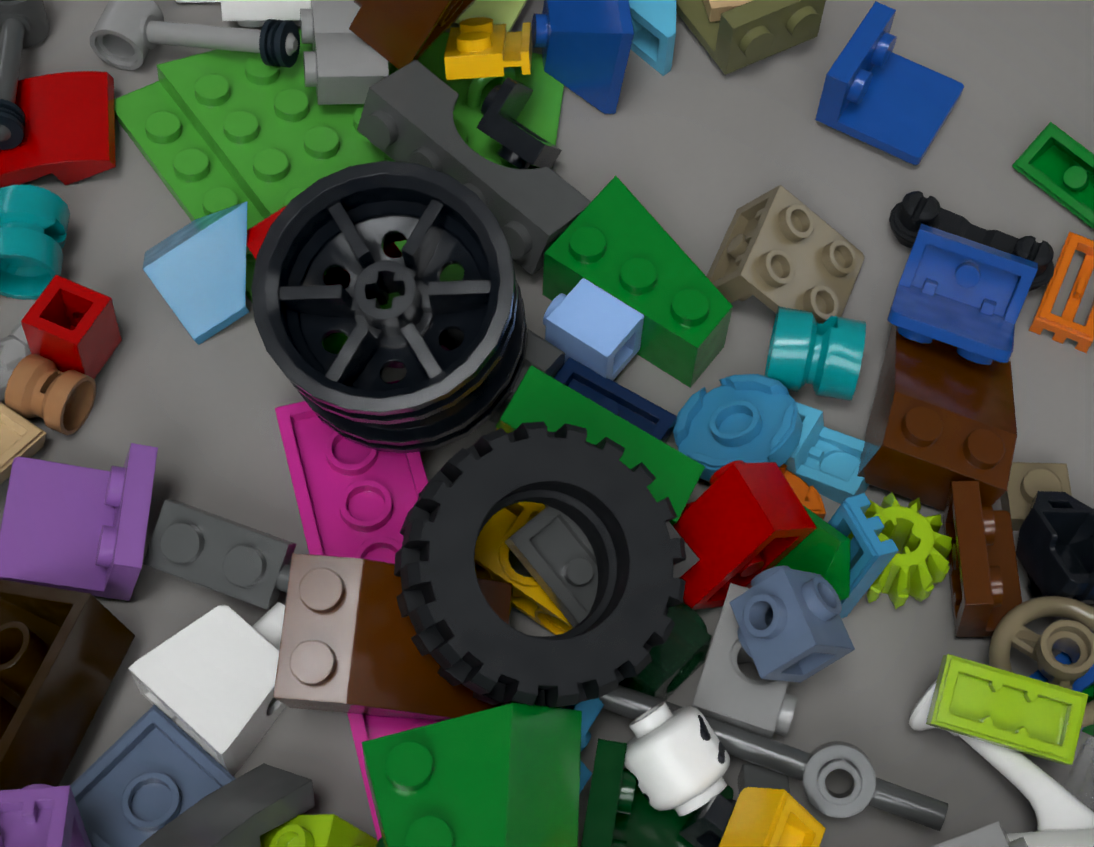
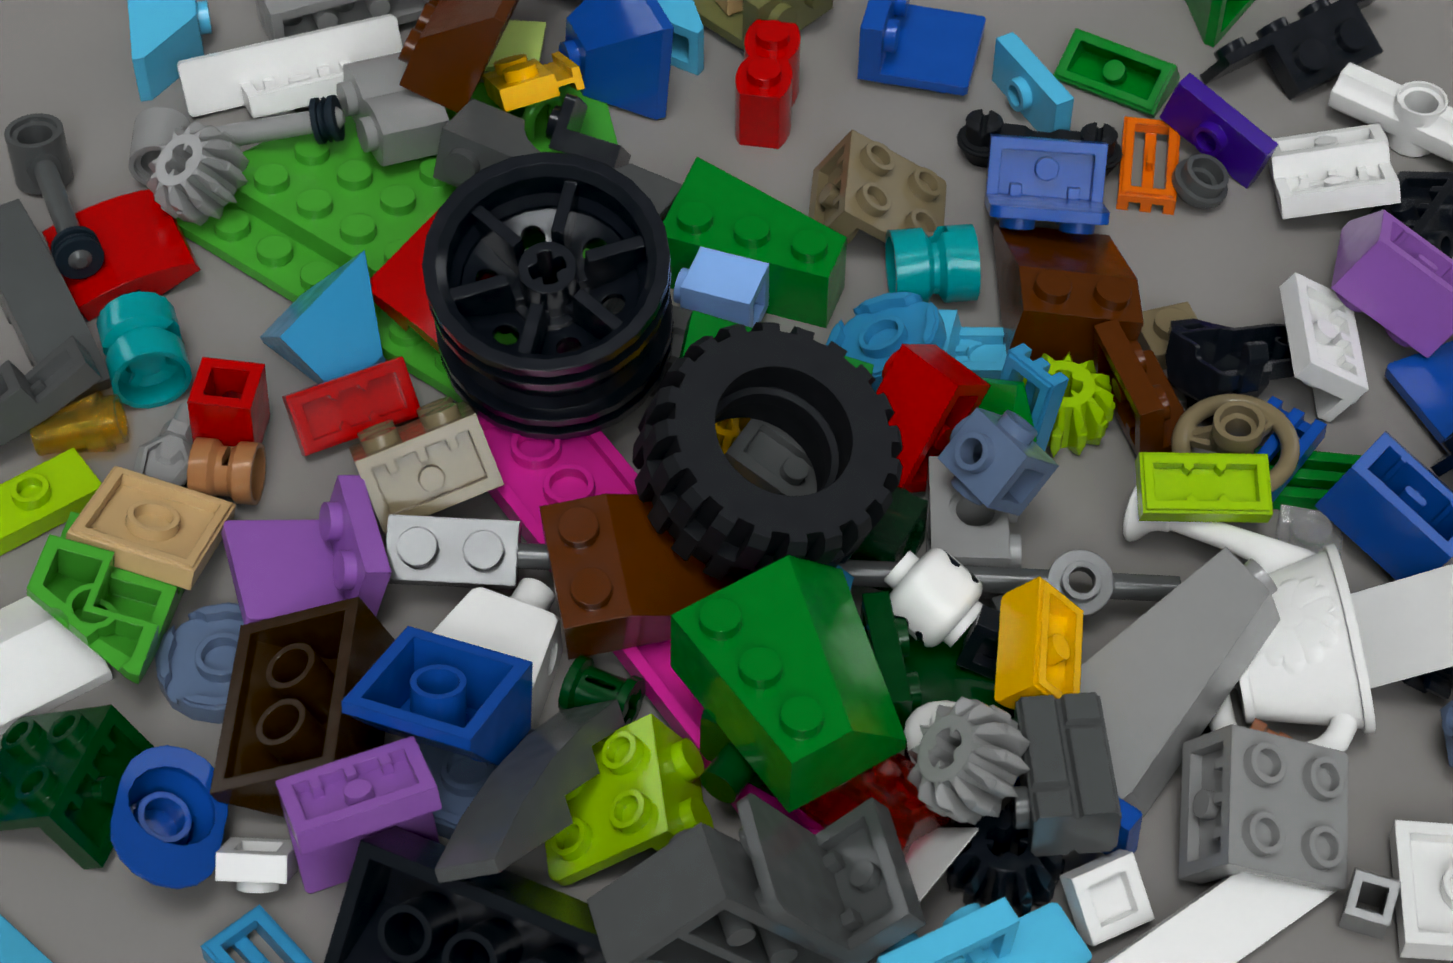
camera: 15 degrees left, 10 degrees down
none -> light grey gear [146,121,249,226]
none -> red plate [282,356,420,456]
none -> blue slope [341,626,533,766]
none -> dark tan bracket [349,396,504,533]
none -> dark green bush [558,655,646,725]
none -> red brick [735,19,801,149]
none -> medium azure plate [992,32,1074,133]

